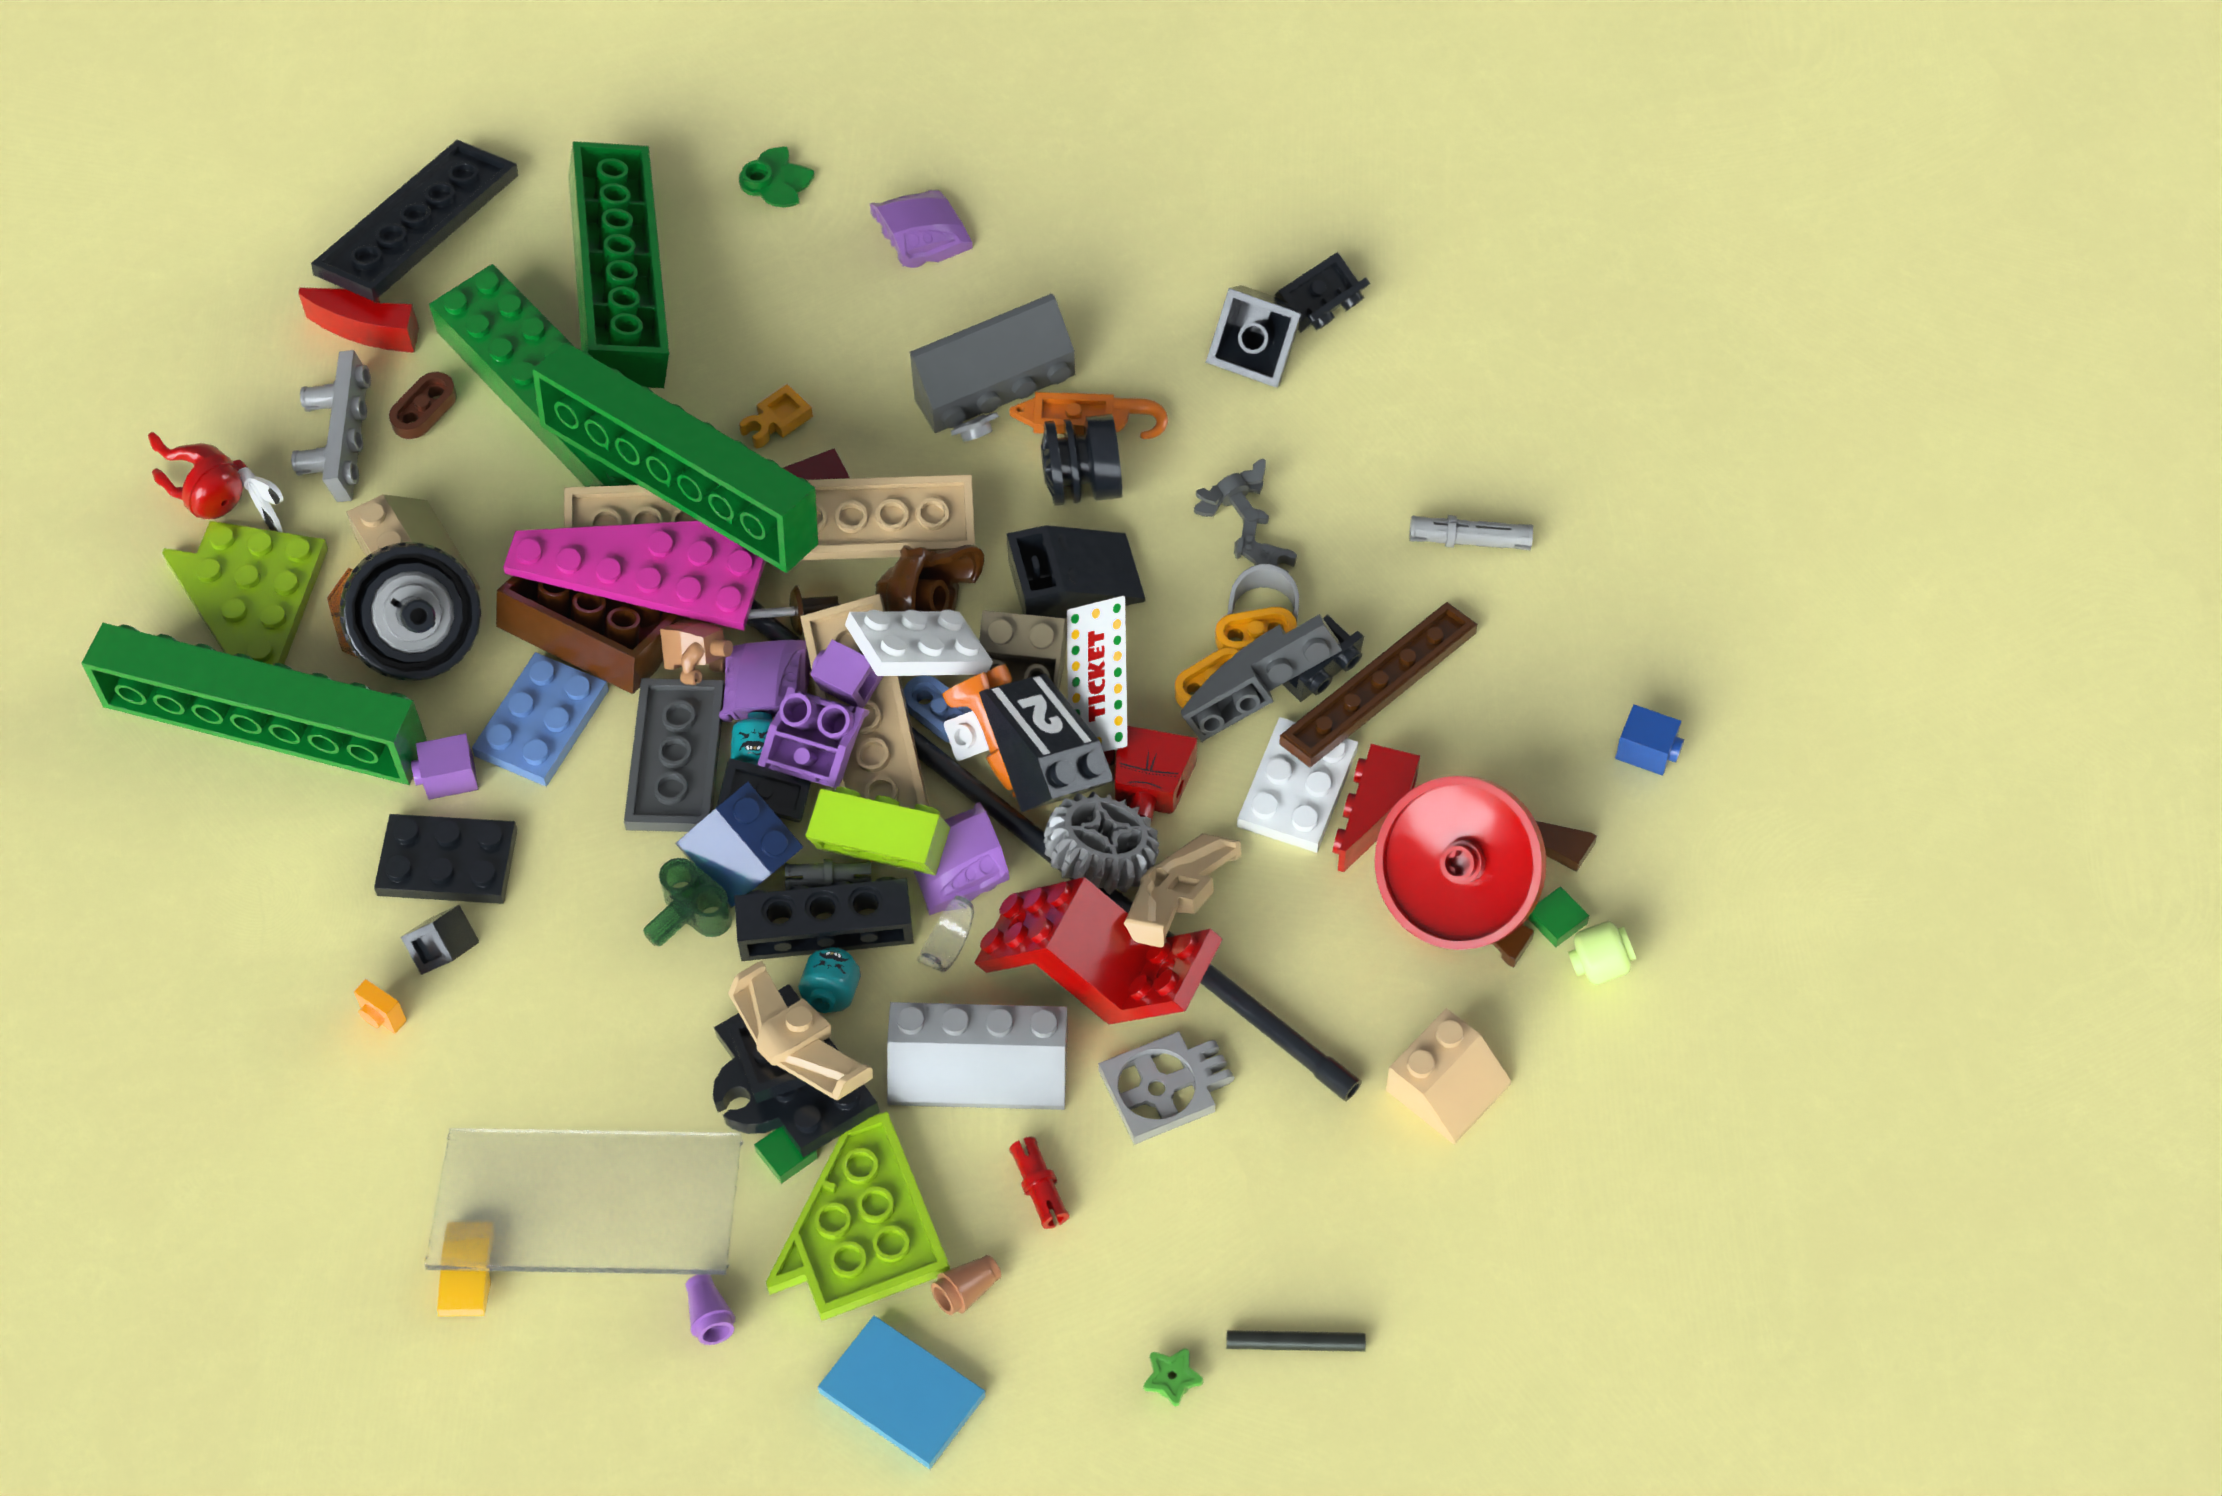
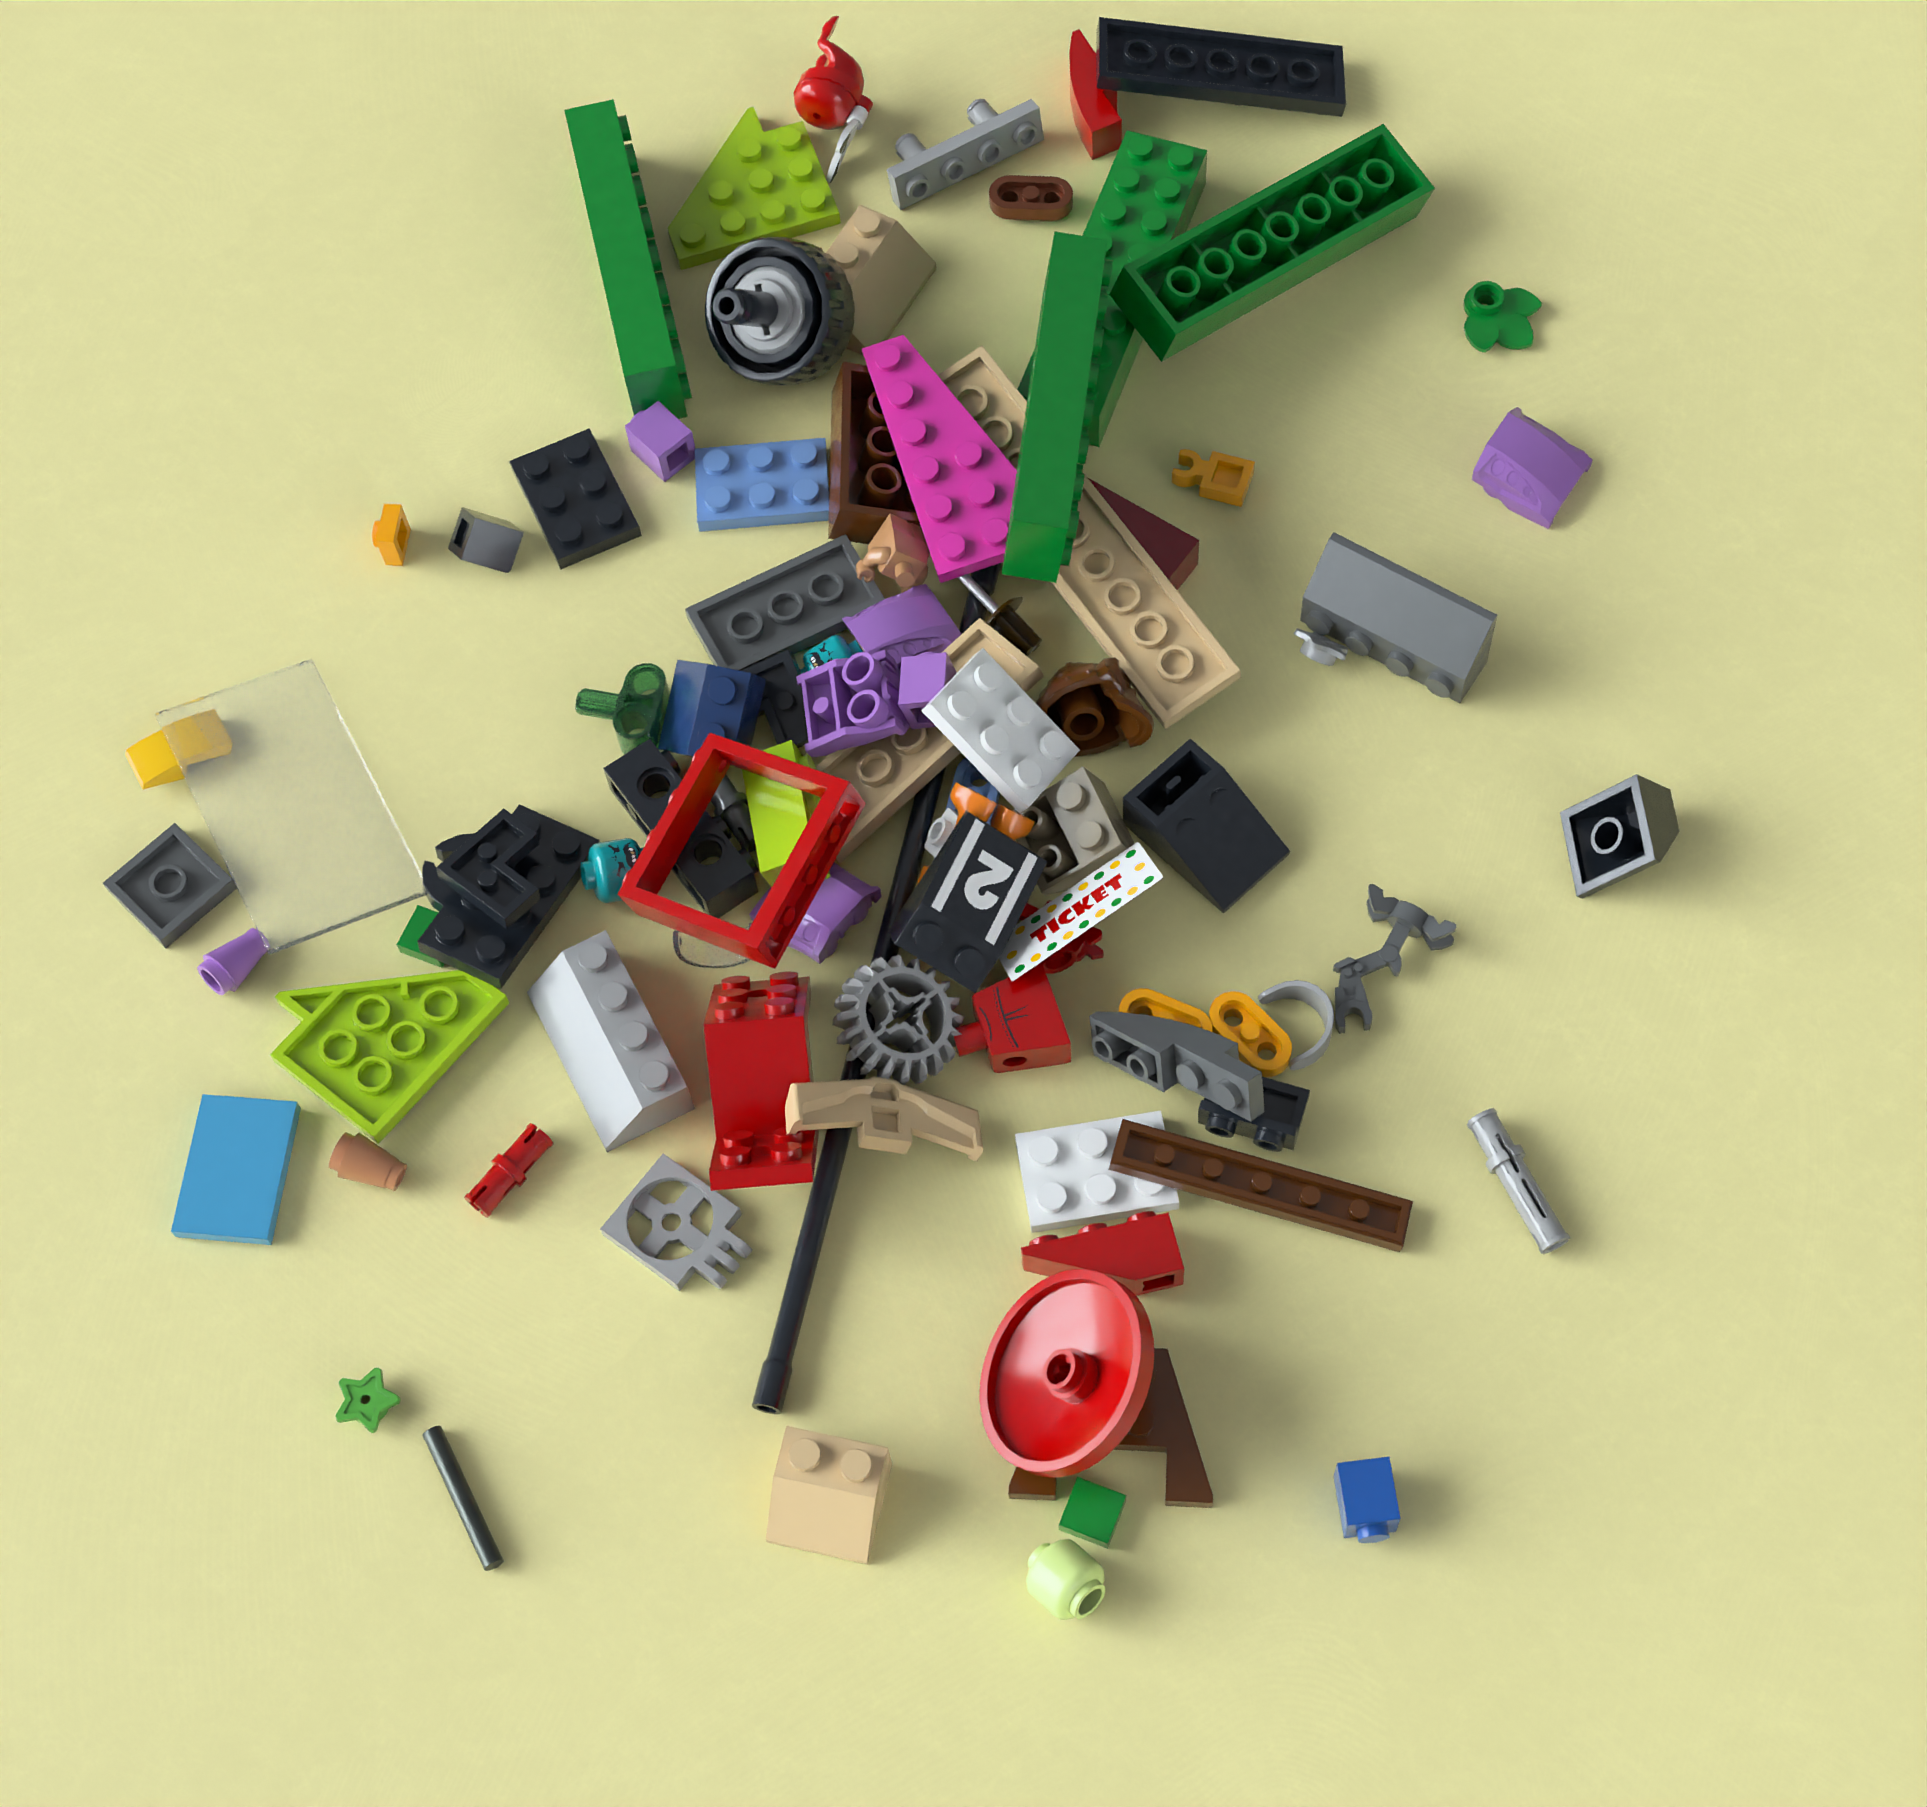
camera: 65 degrees right, 5 degrees up
tan plate [728,961,873,1101] -> none
orange plate [1009,392,1168,439] -> none
black wheel [1041,414,1122,506] -> none
black bracket [1274,252,1371,333] -> none
none -> dark grey tile [103,823,238,949]
none -> red window [617,732,866,969]

